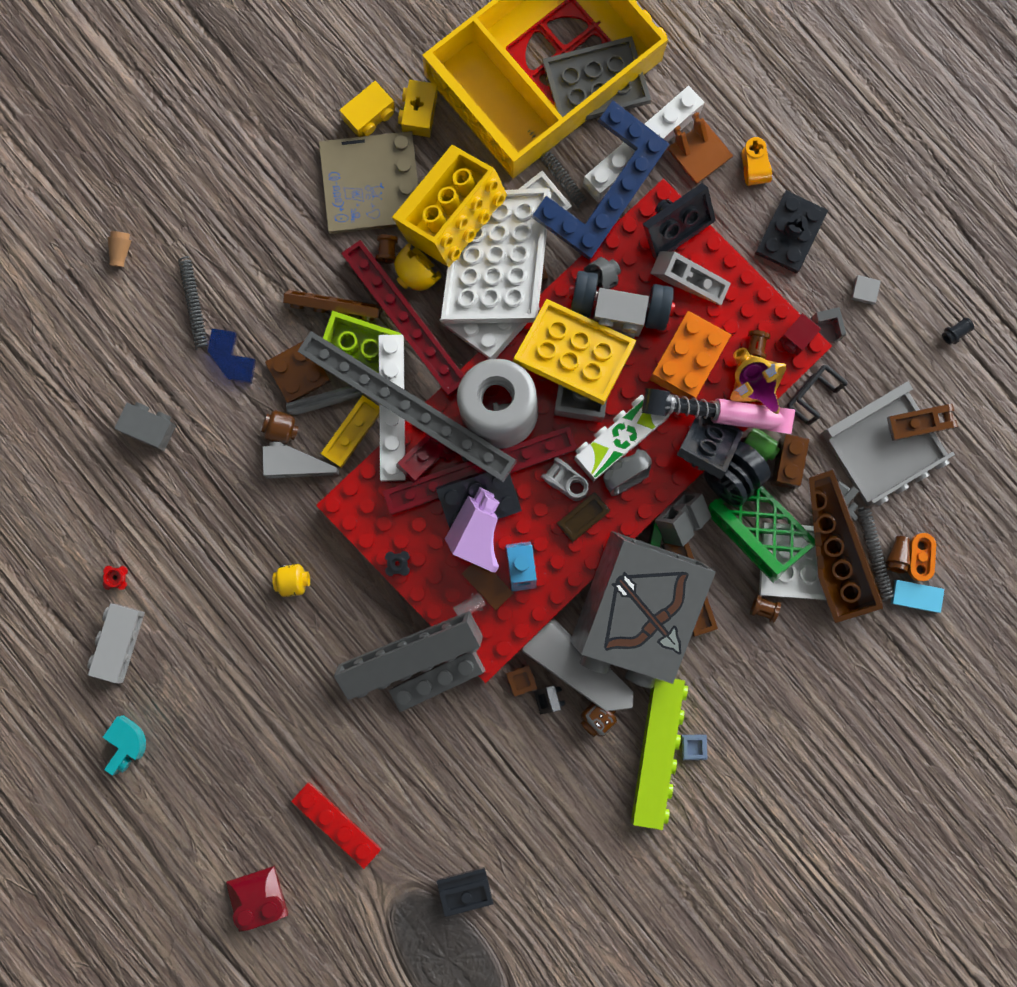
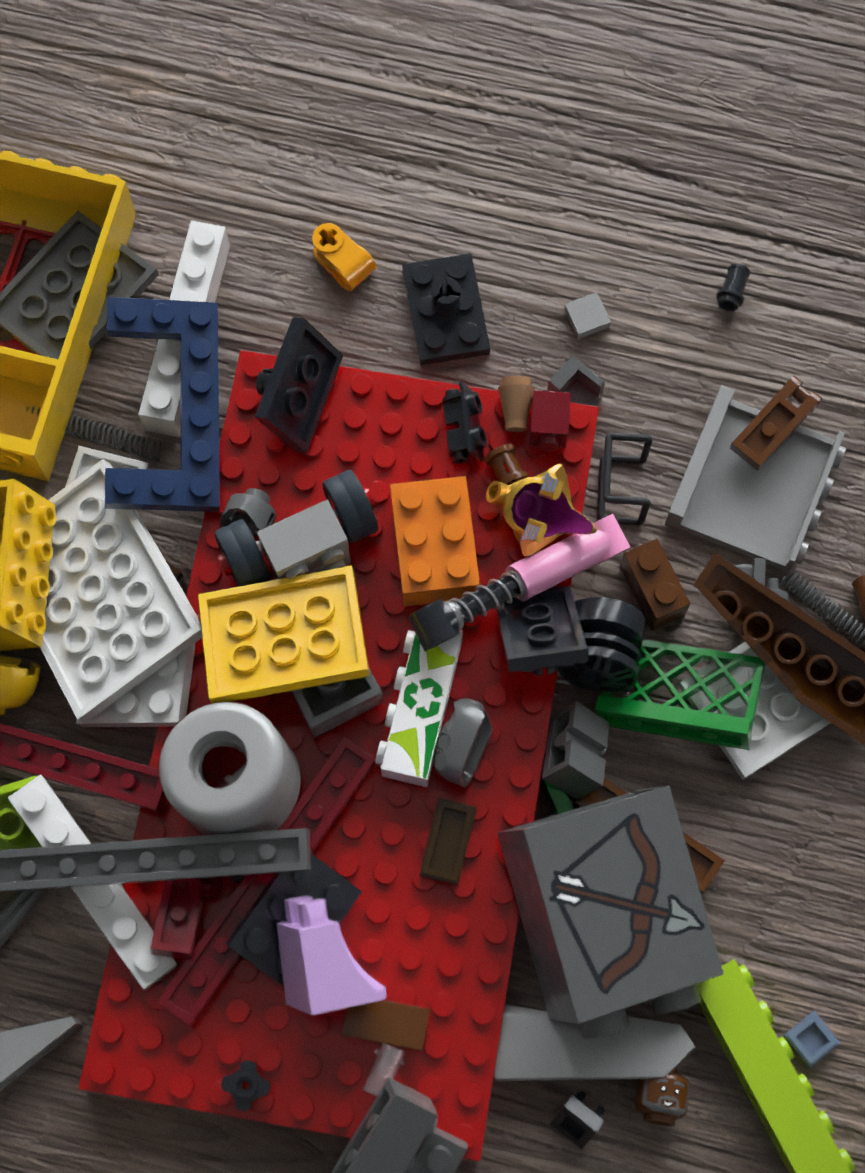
camera: 30 degrees left, 10 degrees down
yellow plate [321,395,380,468] -> none
dark azure torso [506,542,537,591] -> none
reddish brown tile [506,665,537,697] -> none
light grey piece [541,457,588,501] -> none
light grey slope [650,251,731,305] -> none
dark orange plate [668,112,733,185] -> none
bright green brick [743,428,780,461] -> none
reddish brown bush [750,594,781,623] -> none
none -> black hinge [442,382,487,464]
none -> medium nougat cone [498,375,535,432]

